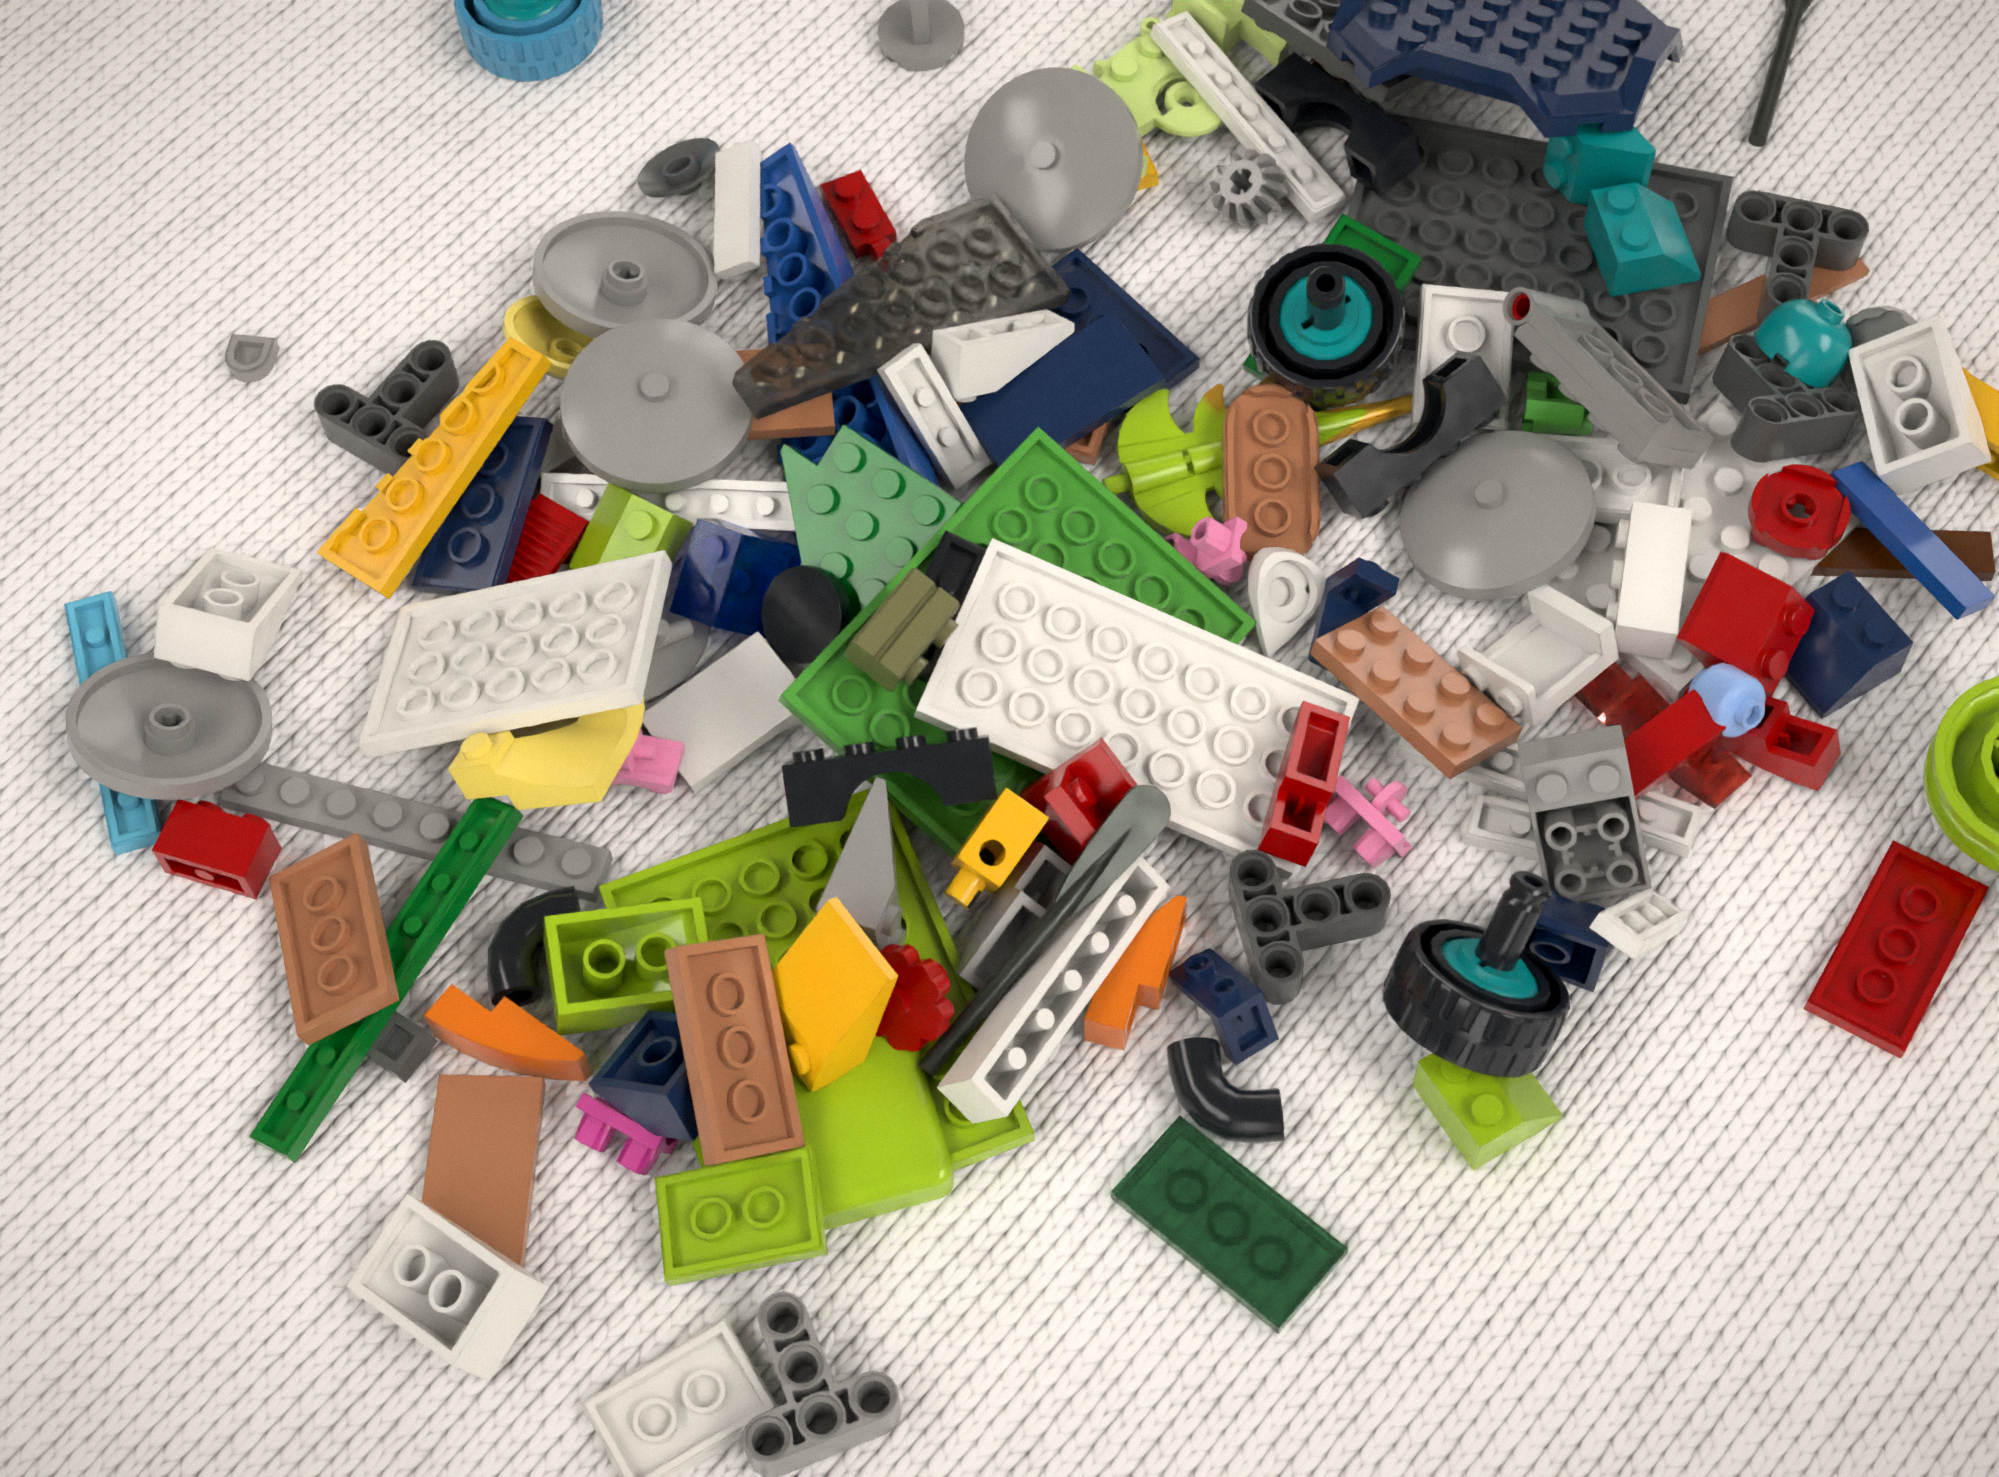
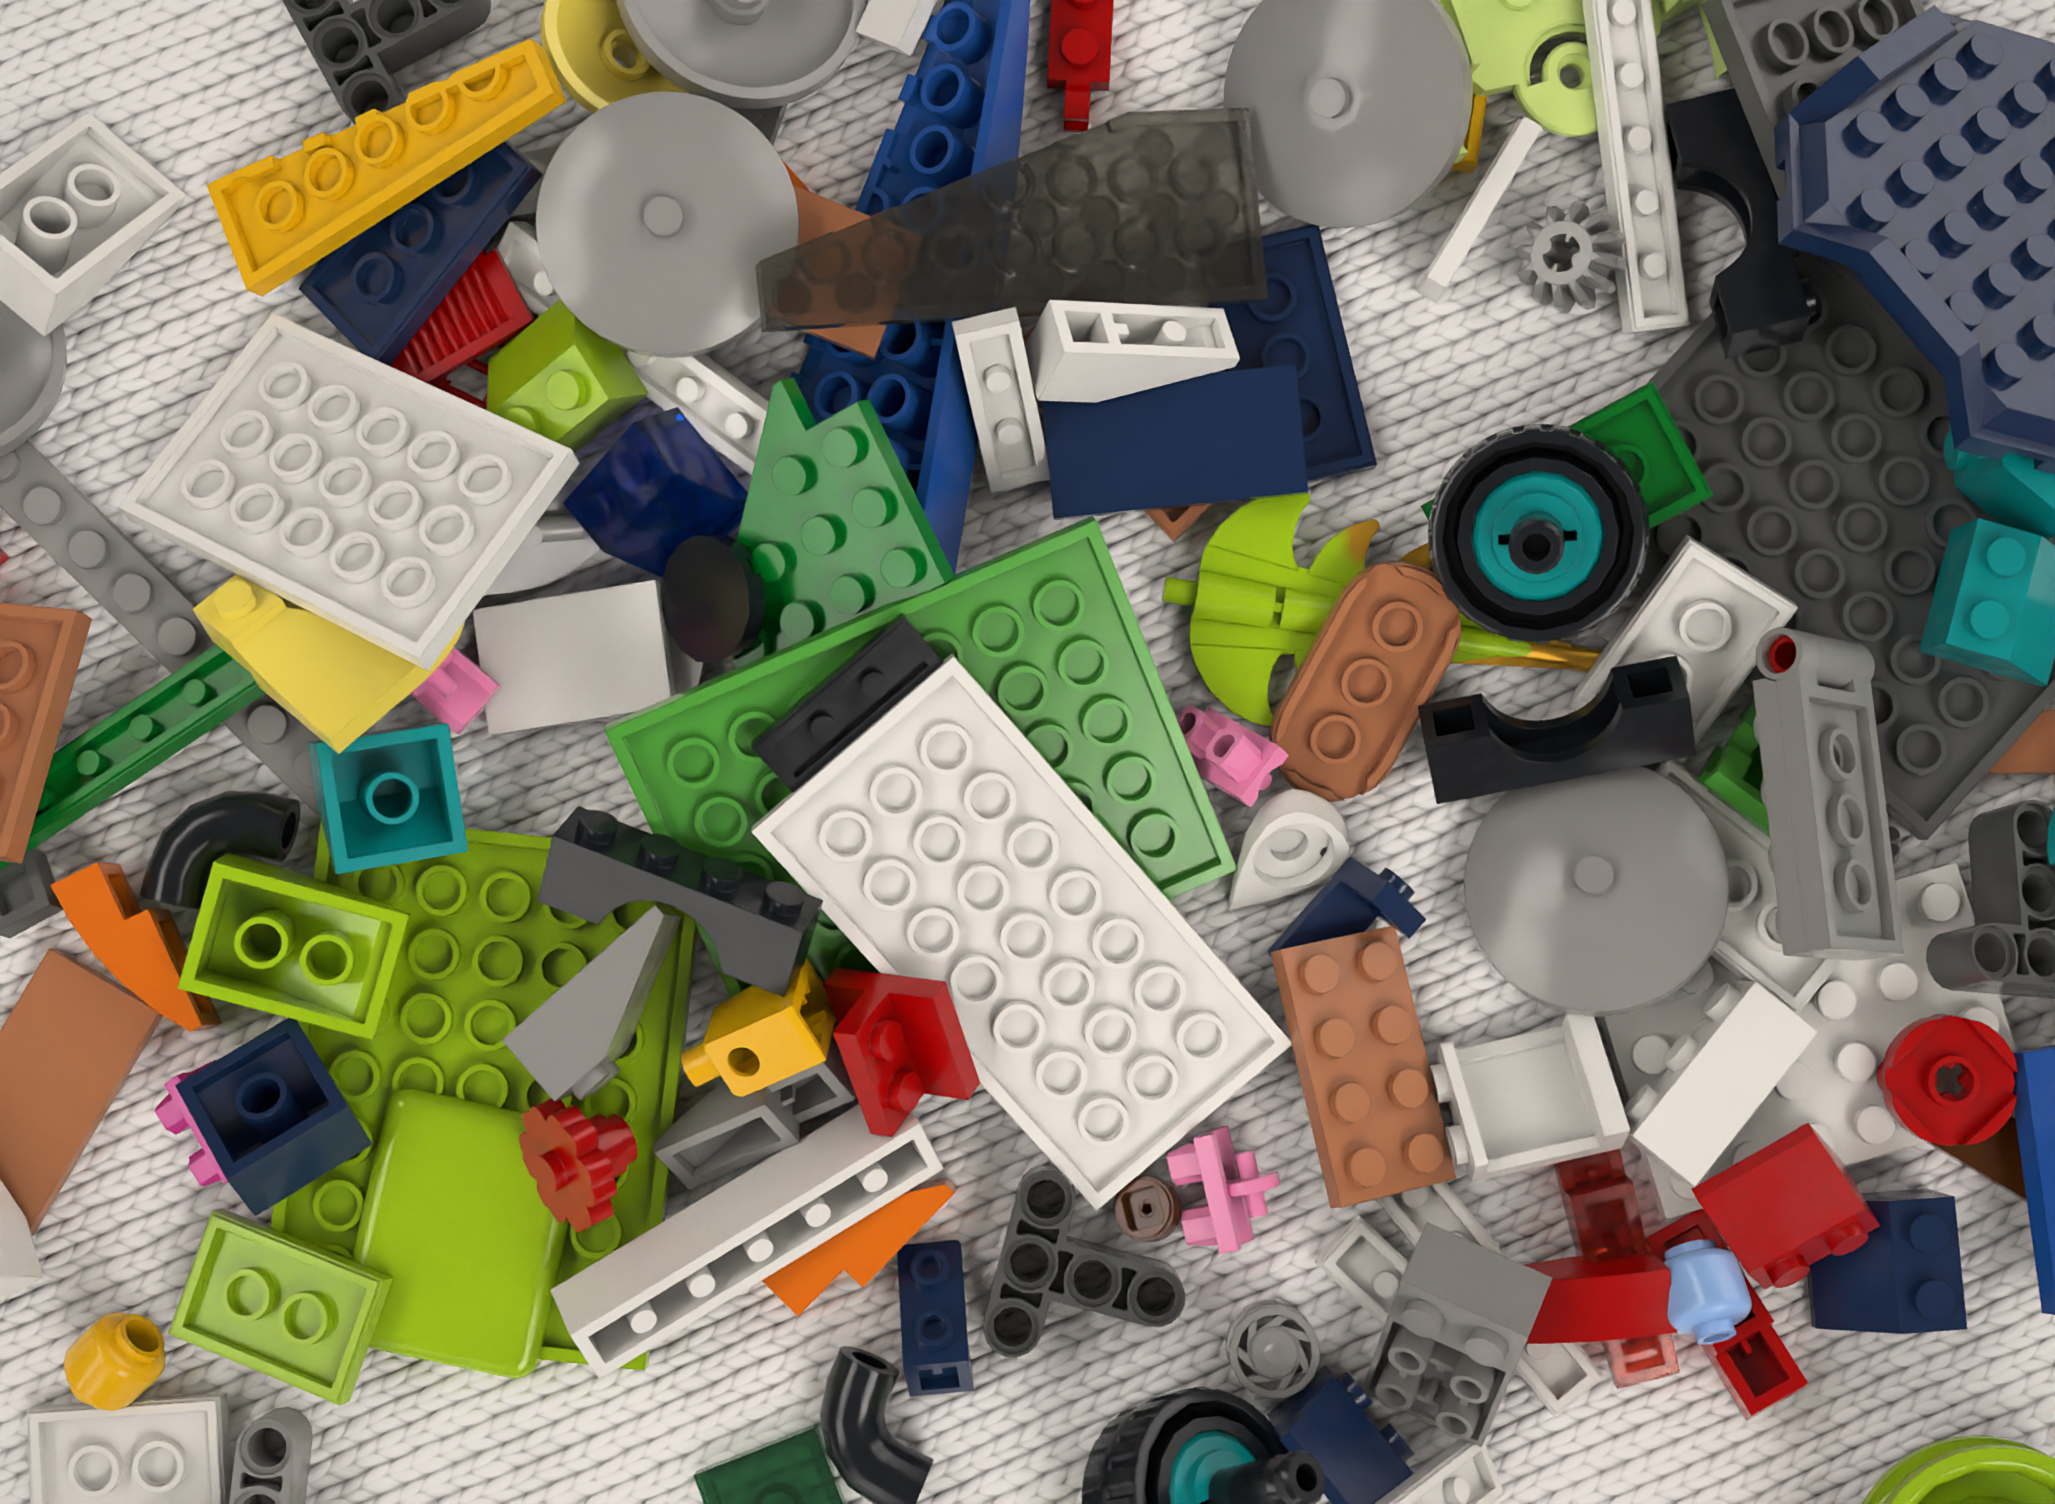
camera: 25 degrees right, 25 degrees up
nougat plate [664,934,805,1166] -> none
yellow slope [772,897,898,1092] -> none
olive brick [844,568,961,692] -> none
pearl dark grey piece [917,785,1171,1078] -> none
red slope [1257,701,1350,867] -> none
none -> yellow head [63,1312,166,1411]
none -> teal slope [307,722,468,874]
none -> reddish brown tile [1113,1176,1181,1242]
none -> light grey wheel [1225,1300,1320,1399]
none -> white tile [1417,116,1543,303]

